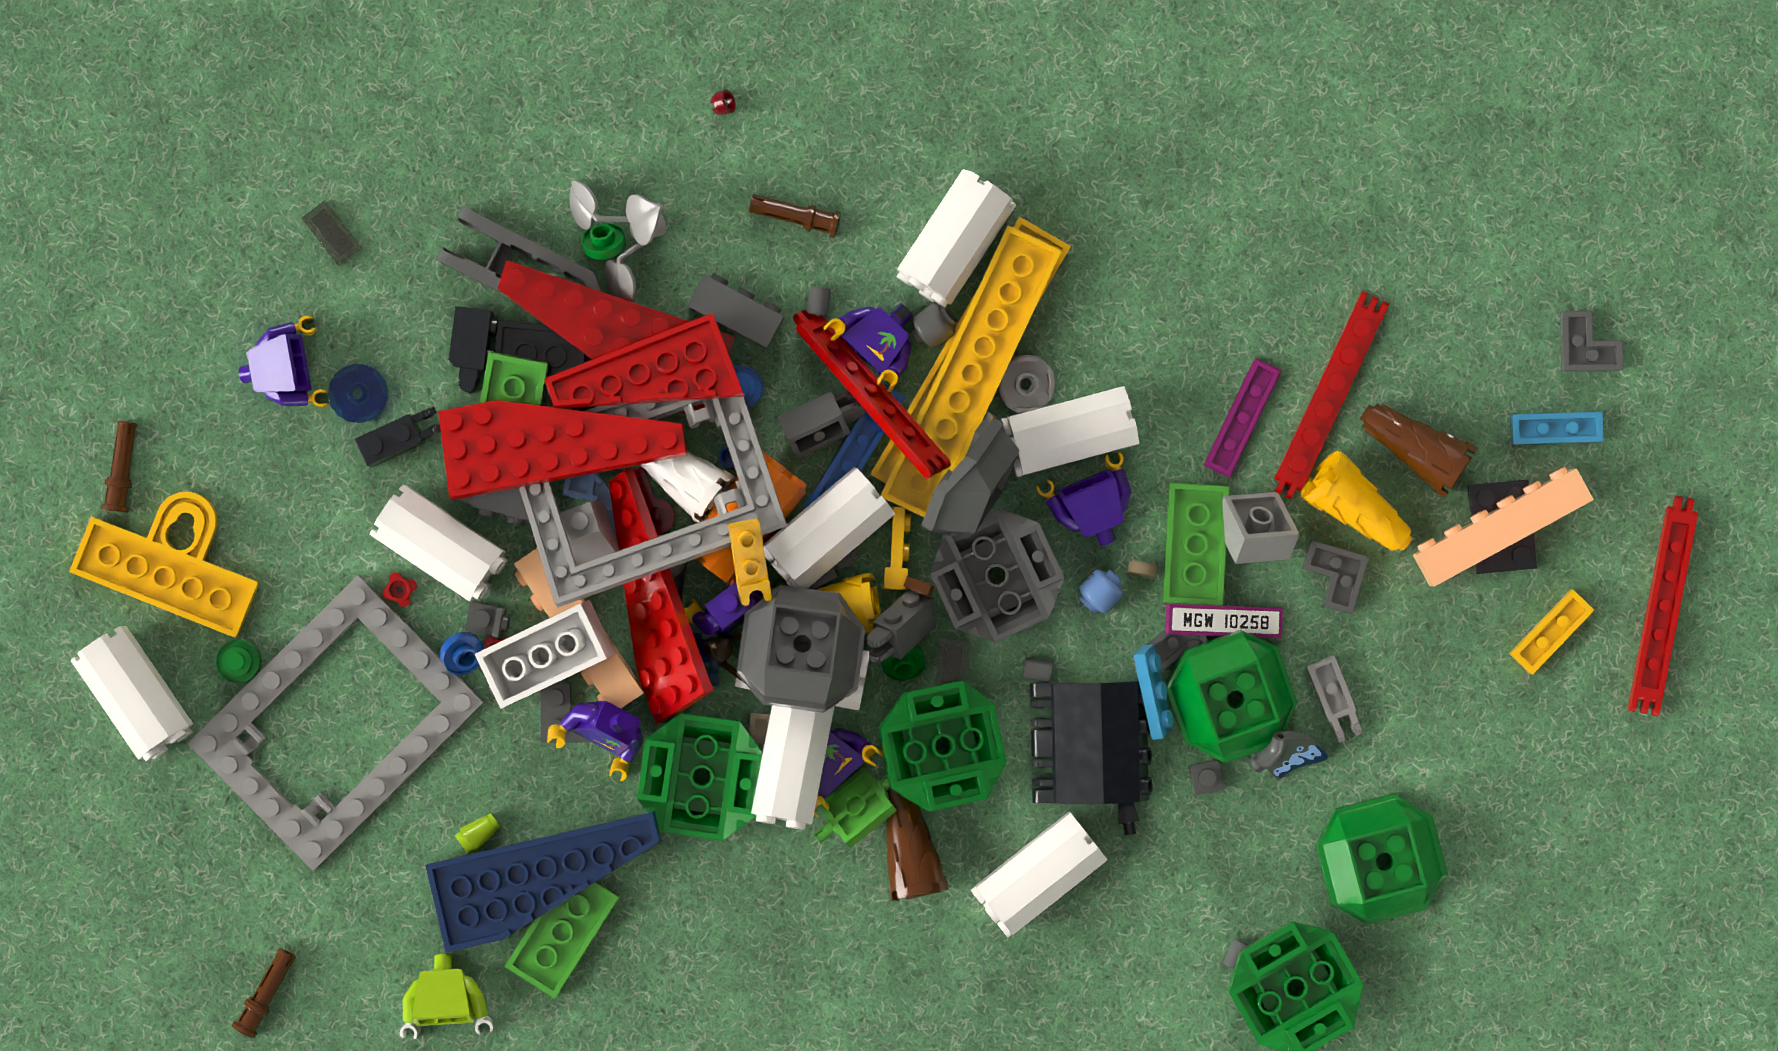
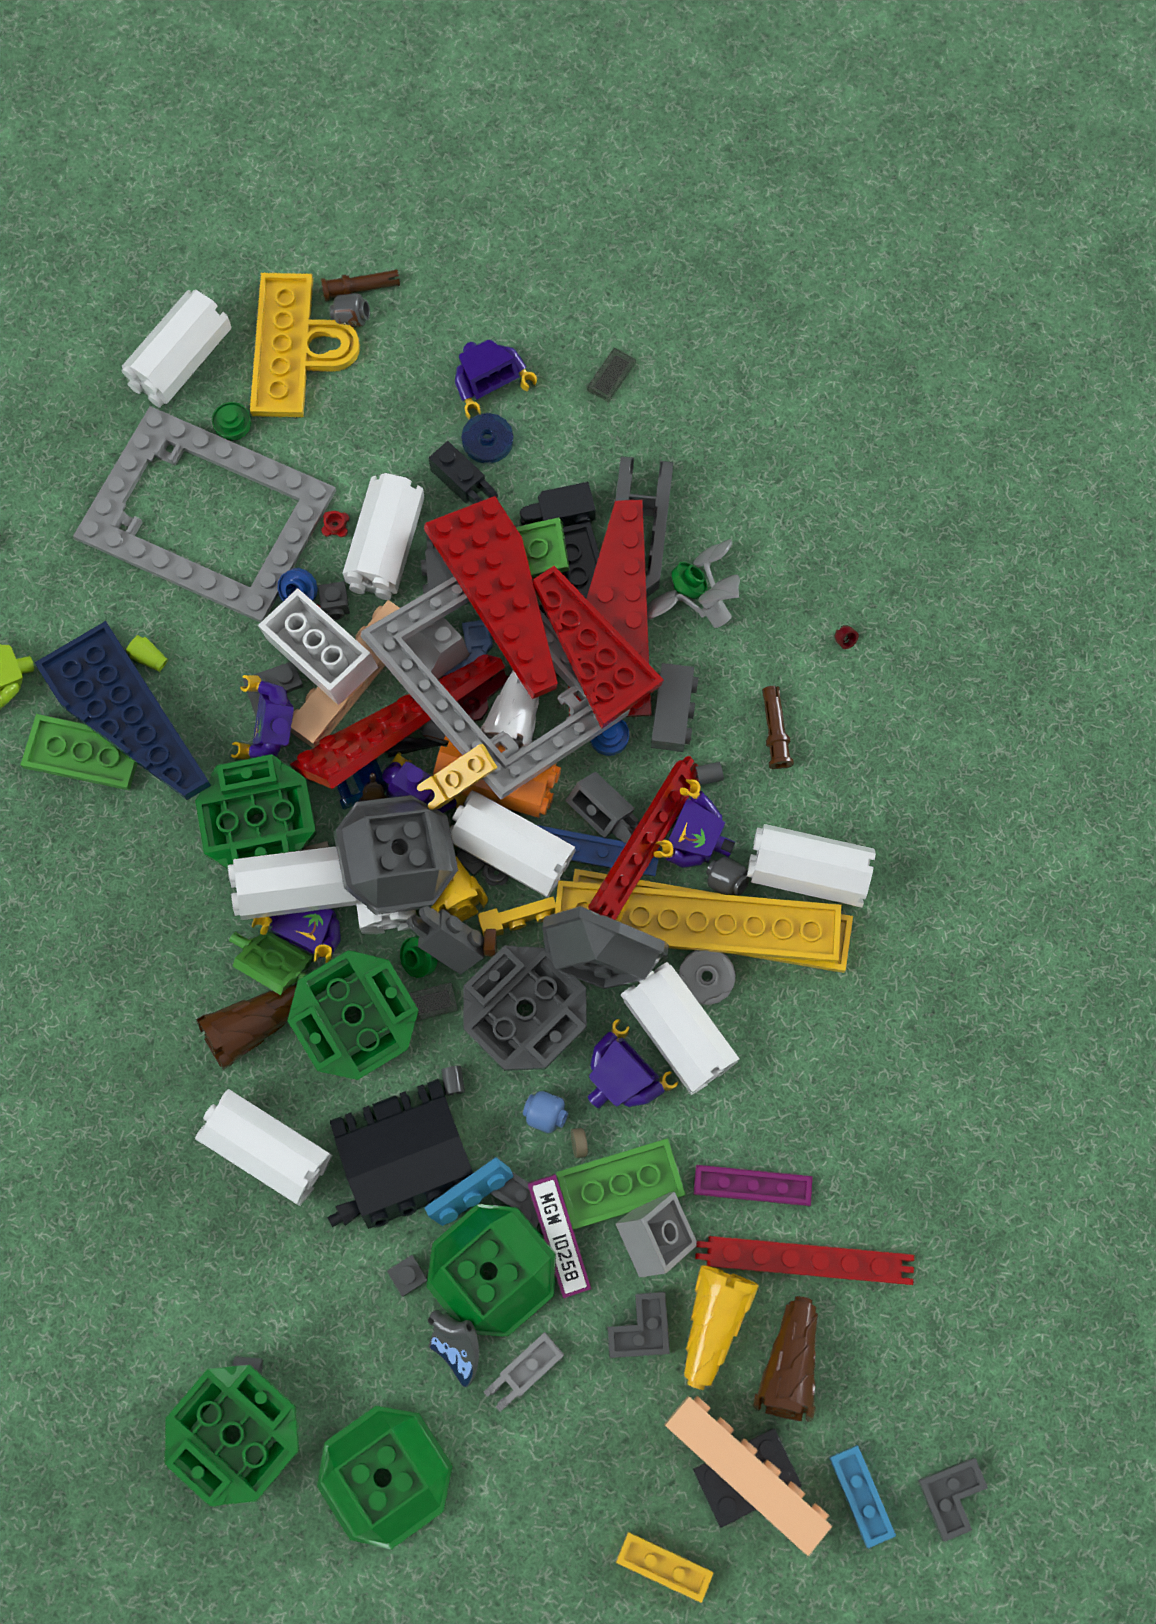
camera: 70 degrees right, 15 degrees down
none -> dark grey head [330,293,370,328]

